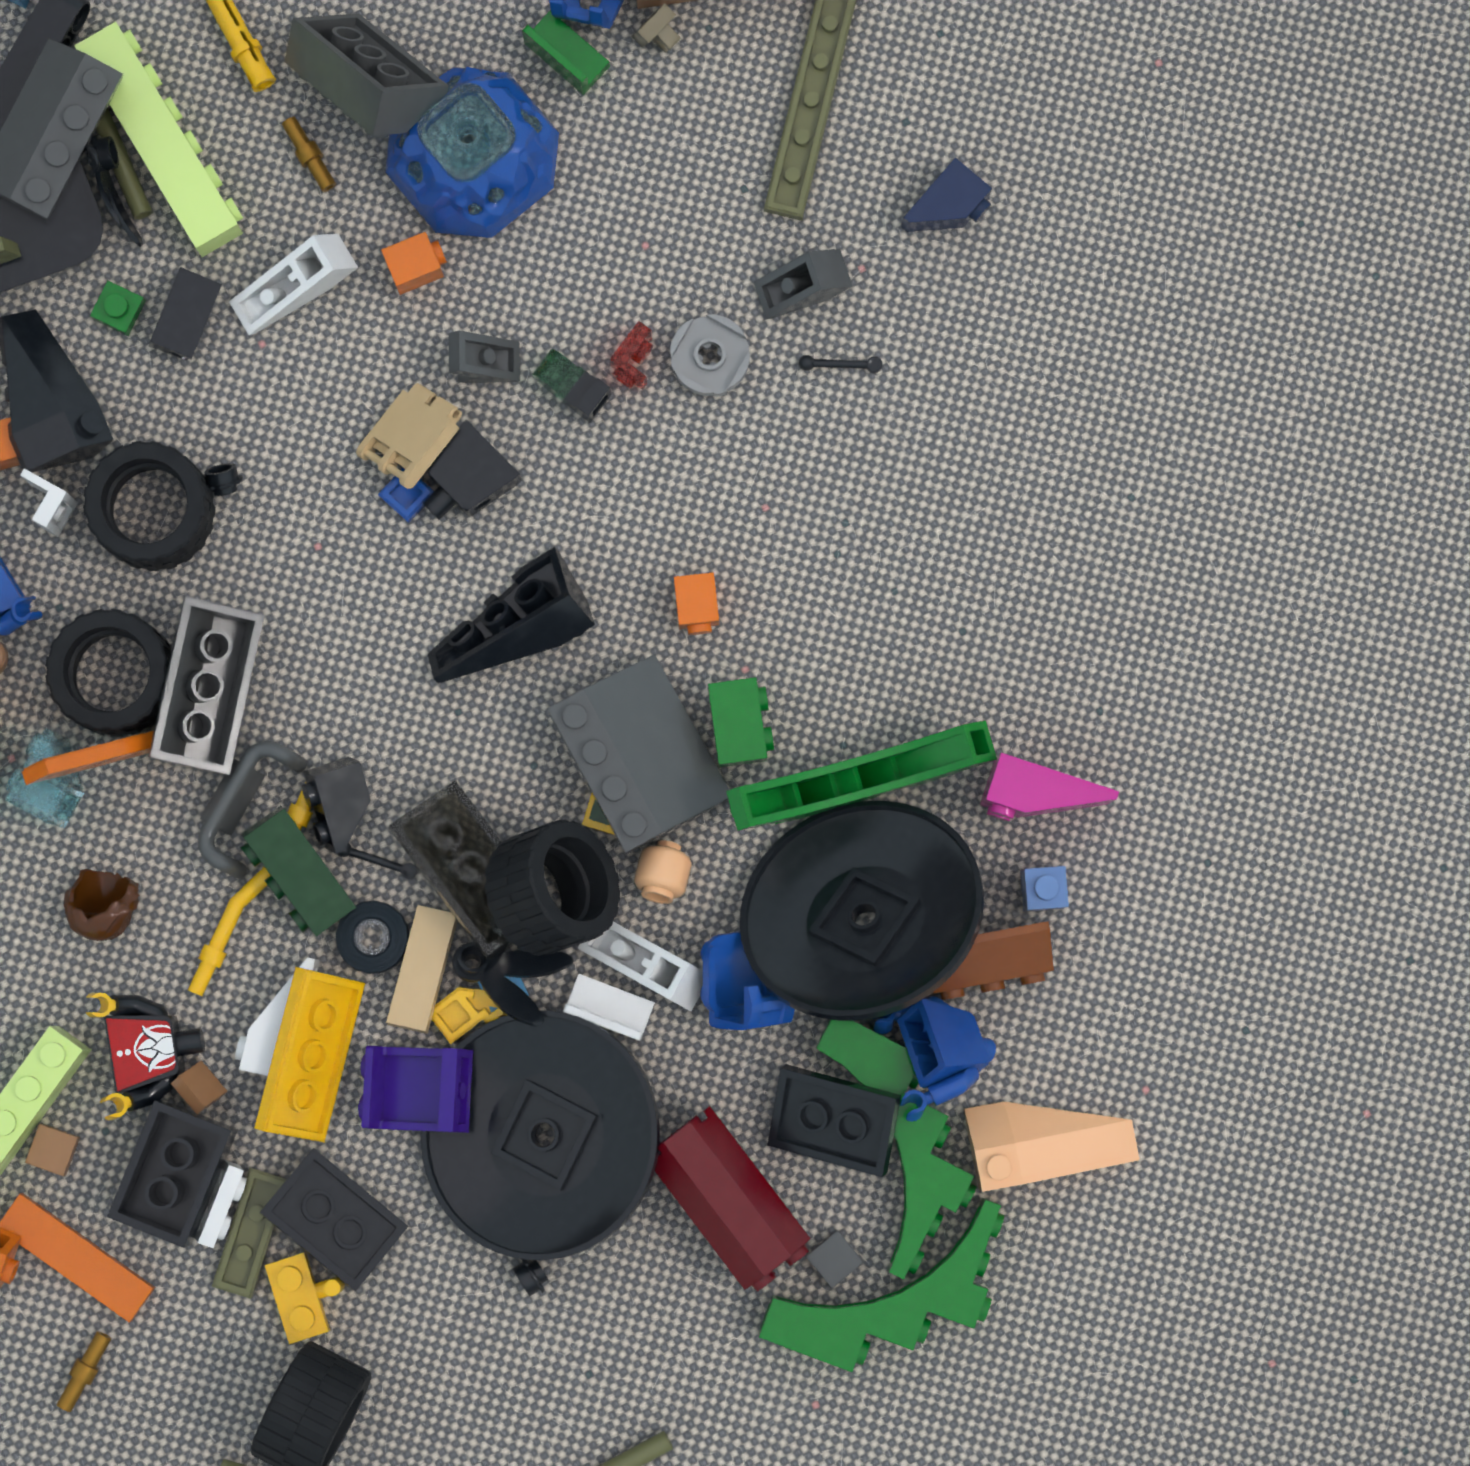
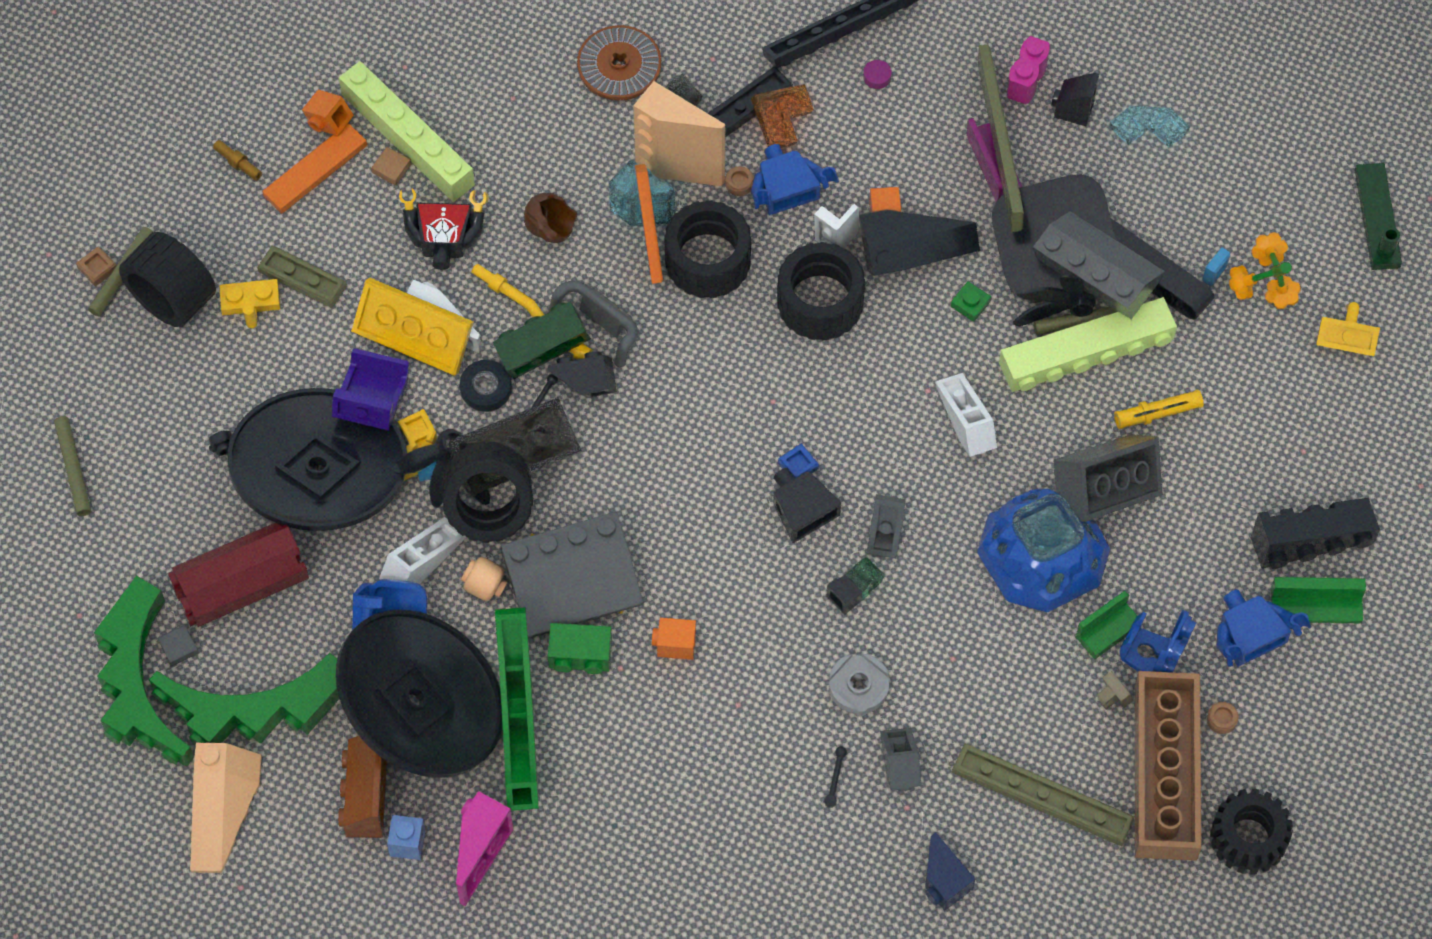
camera: 105 degrees right, 20 degrees down
black brick [107,1099,238,1248] -> none
dark grey slope [148,596,264,775] -> none
black hinge [149,267,222,361] -> none
medium nougat tile [171,1060,227,1115] -> none
white plate [195,1160,247,1248] -> none
black plate [204,463,243,496] -> none
black plate [260,1148,409,1292] -> none
pearl gold bar [282,116,336,192] -> none
tan plate [356,383,462,489] -> none
orange brick [381,231,447,295] -> none
tan tile [386,905,459,1034] -> none
black wedge [428,547,595,684] -> none
white panel [563,974,655,1041] -> none
clear red bracket [610,321,654,390] -> none
black plate [767,1064,901,1177] -> none
blue torso [872,996,996,1122] -> none

